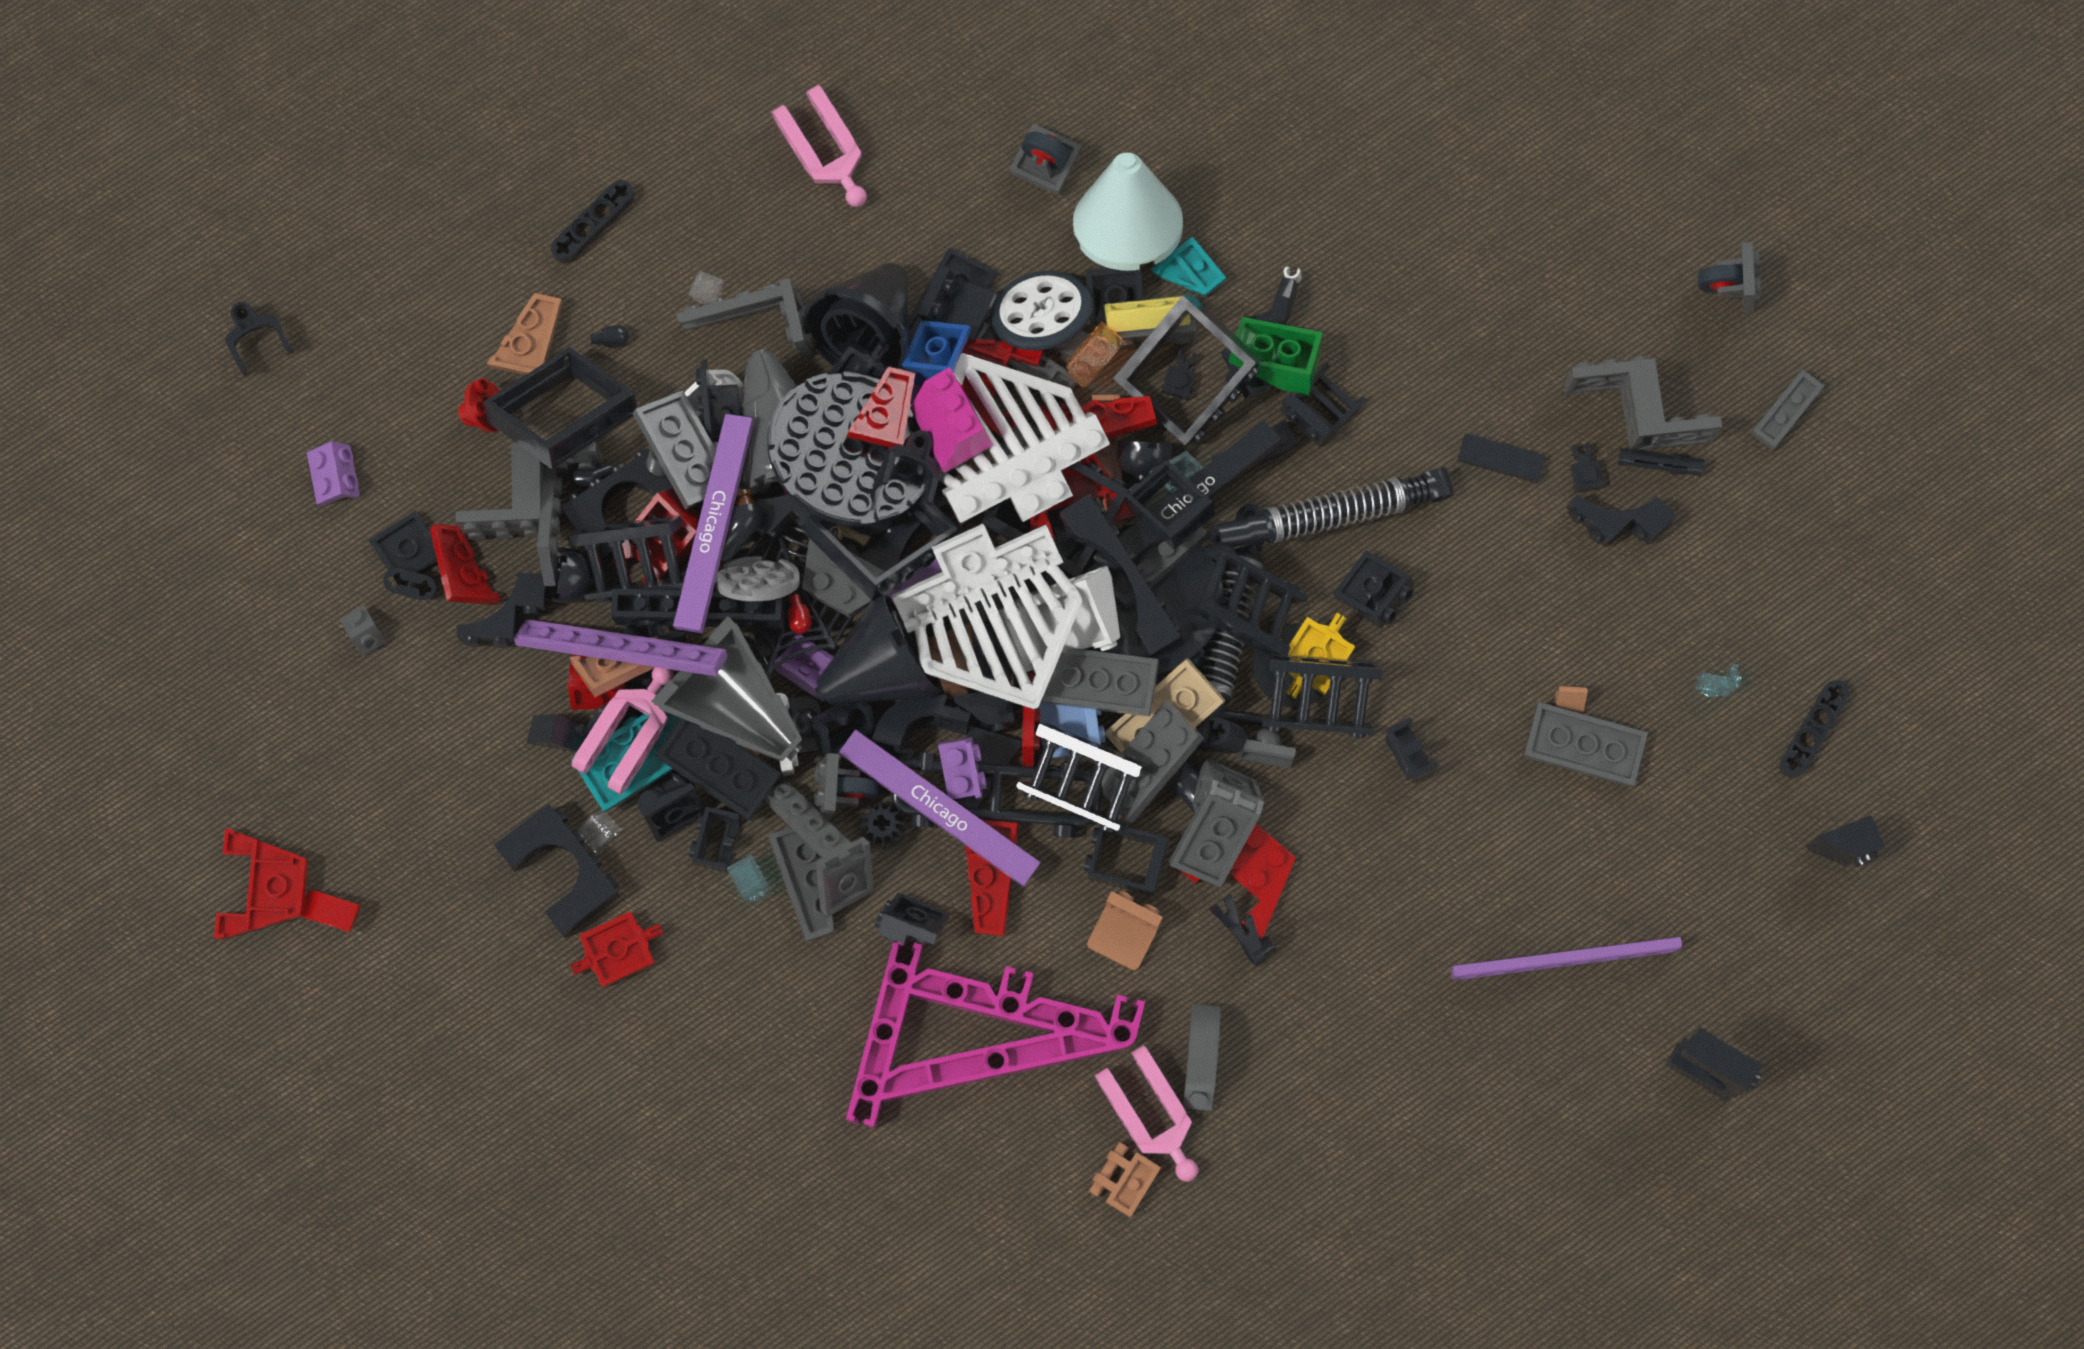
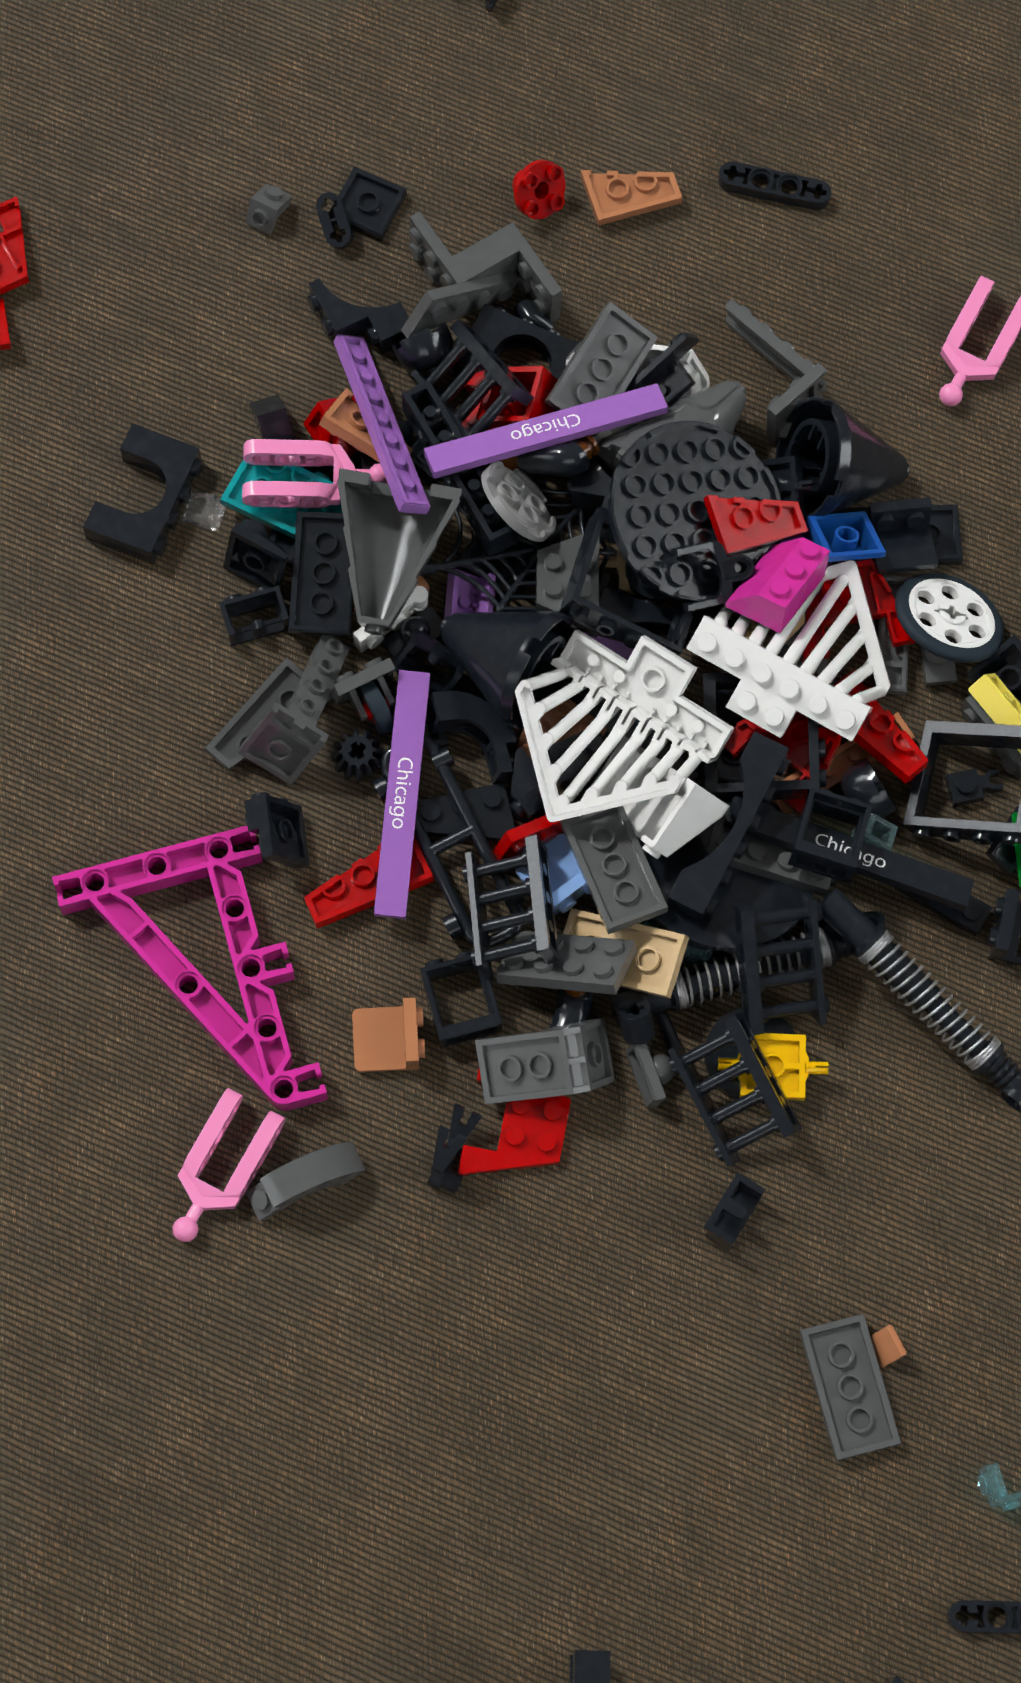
camera: 55 degrees right, 5 degrees down
medium lavender bracket [307,441,360,506] -> none
red wing [430,524,501,605] -> none
black window [484,347,637,469] -> none
red plate [570,911,664,988] -> none
black cylinder [590,325,629,348] -> none
clear tile [688,271,725,305] -> none
clear light blue brick [727,855,770,903] -> none
red cylinder [787,594,812,634] -> none
medium lavender bracket [938,737,987,799] -> none
clear orange window [1066,322,1123,389] -> none
nougat plate [1088,1142,1161,1218] -> none
black plate [1333,550,1414,629] -> none
medium lavender tile [1450,937,1682,981] -> none

